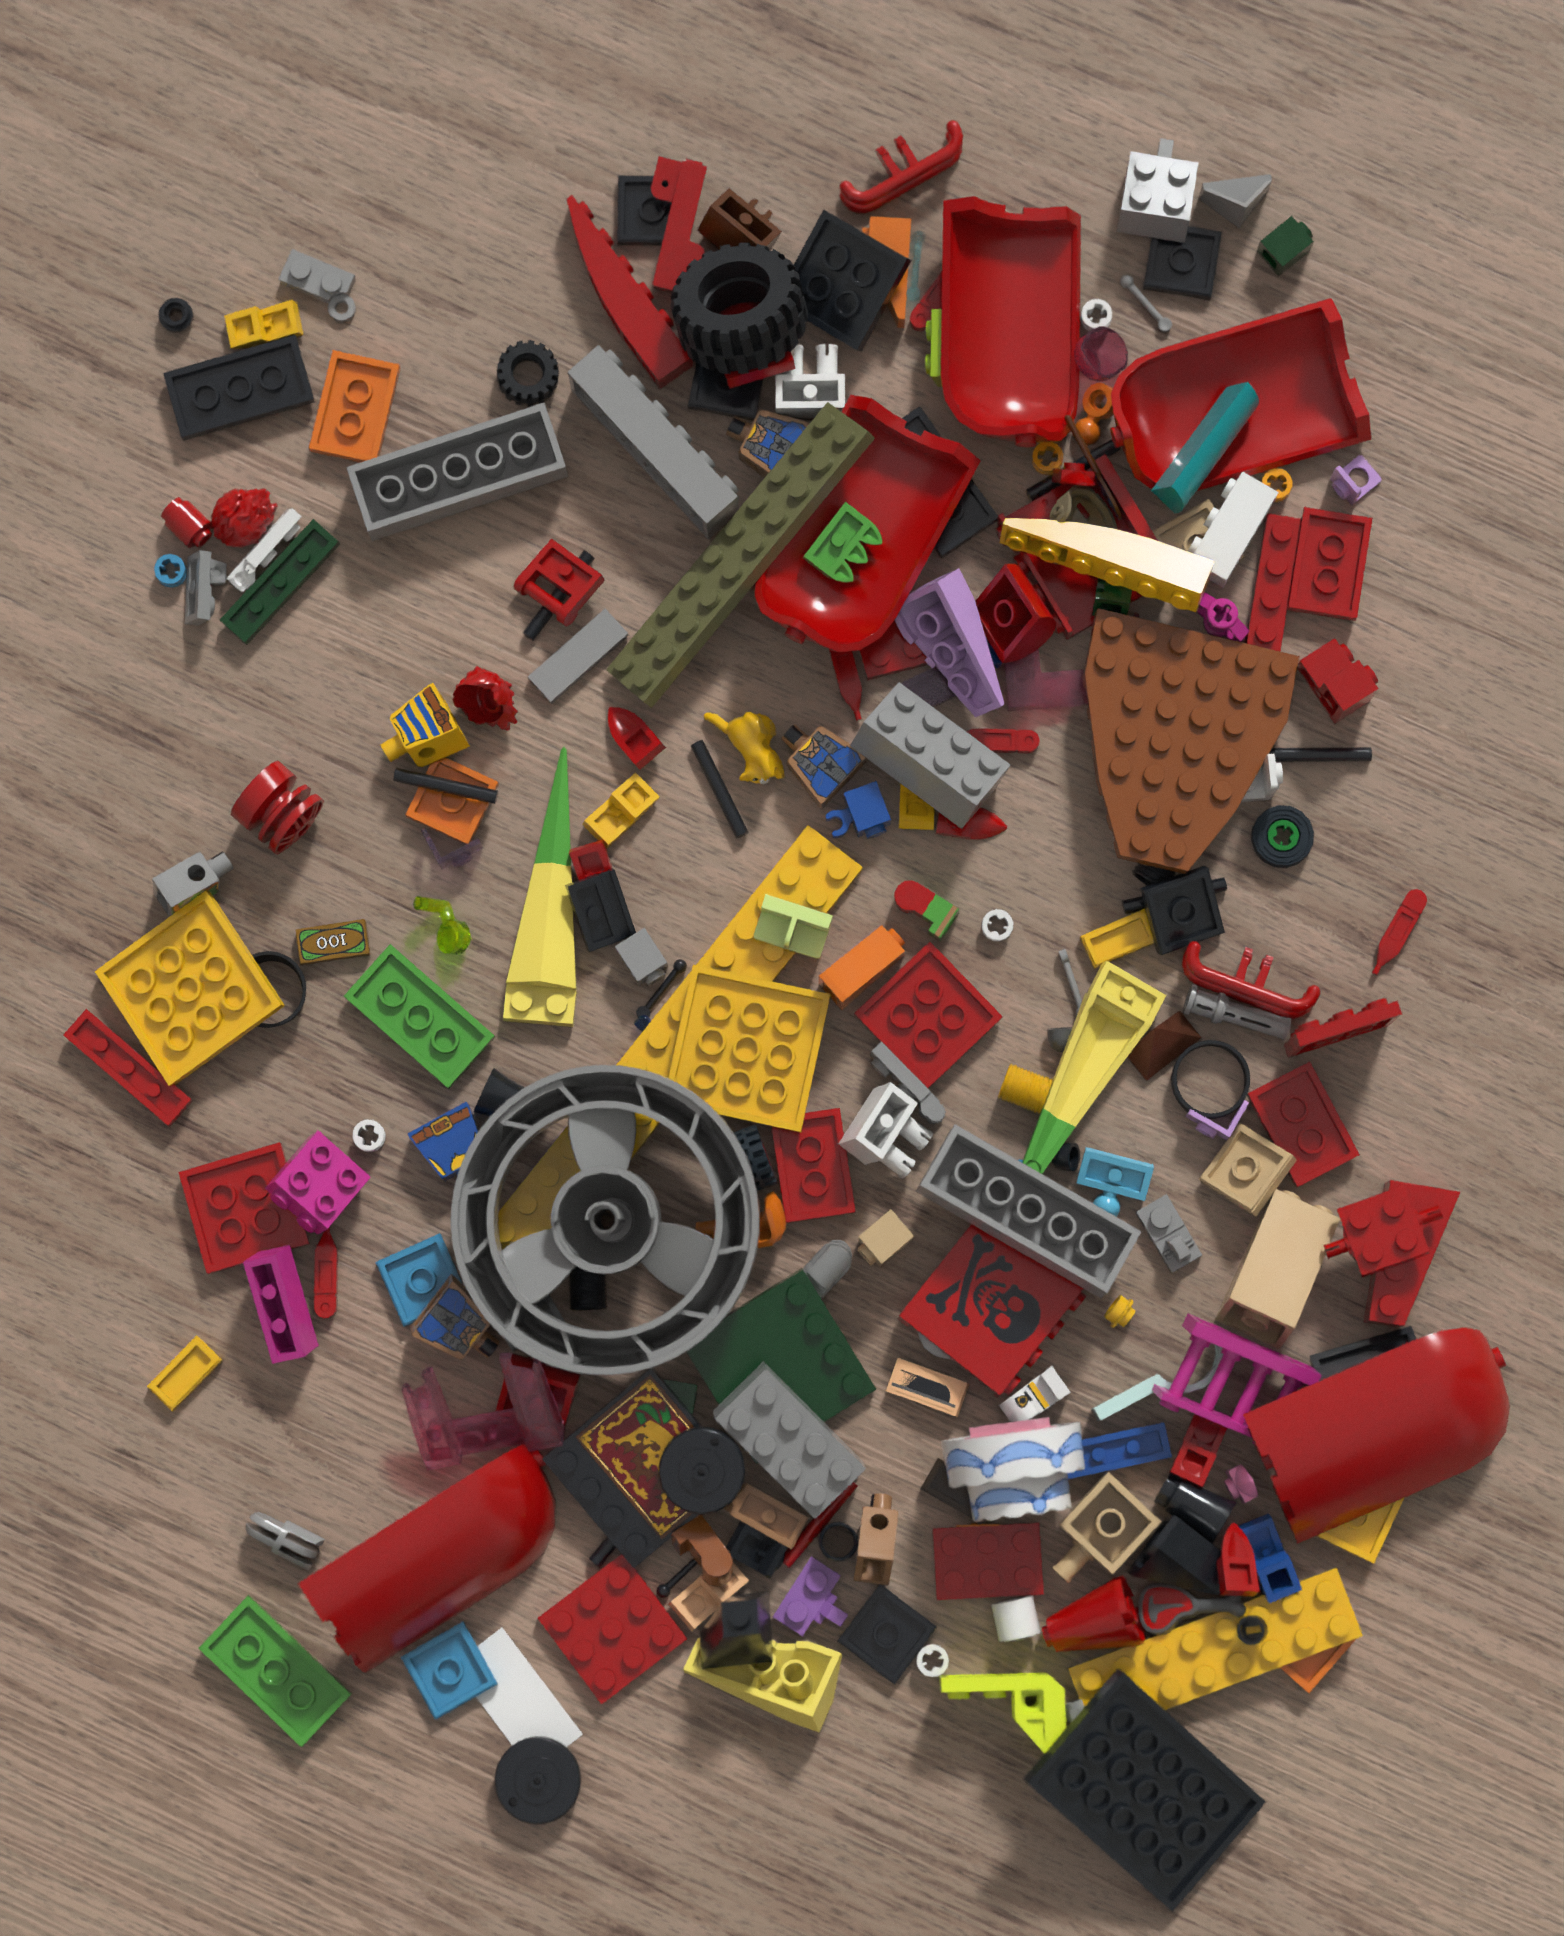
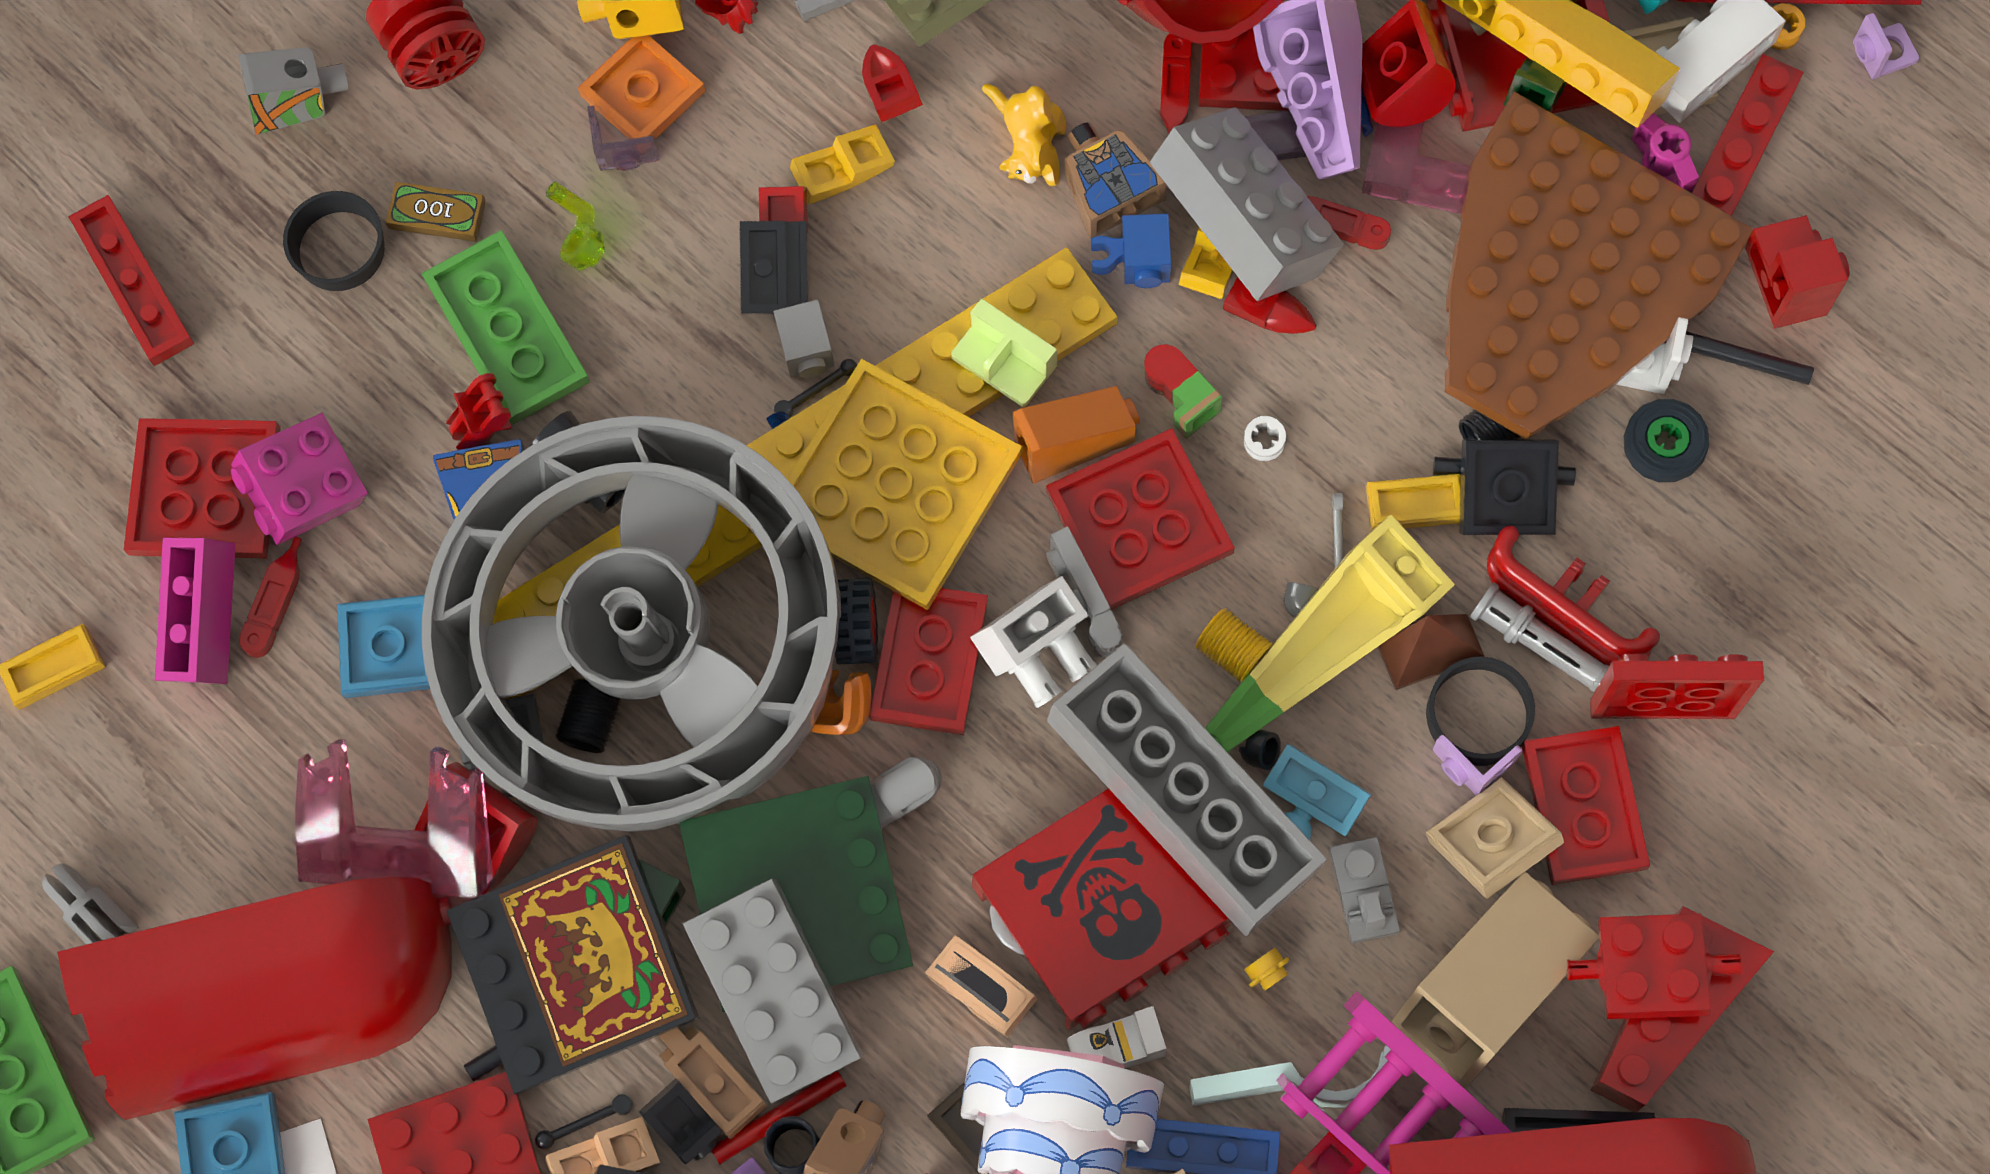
camera: 20 degrees right, 10 degrees down
yellow plate [94,890,285,1086] -> none
white bush [353,1119,386,1152] -> none
black bar [393,768,498,804] -> none
torso [410,1274,500,1360] -> none
light yellow plate [503,746,577,1027] -> none
black wheel [659,1426,745,1514] -> none
dark orange leg [672,1514,732,1587] -> none
black piece [691,740,749,839] -> none
tan brick [857,1209,914,1268] -> none
red plate [1287,507,1373,621] -> none
red piece [1372,889,1427,976] -> none
none -> red arm [446,373,512,450]

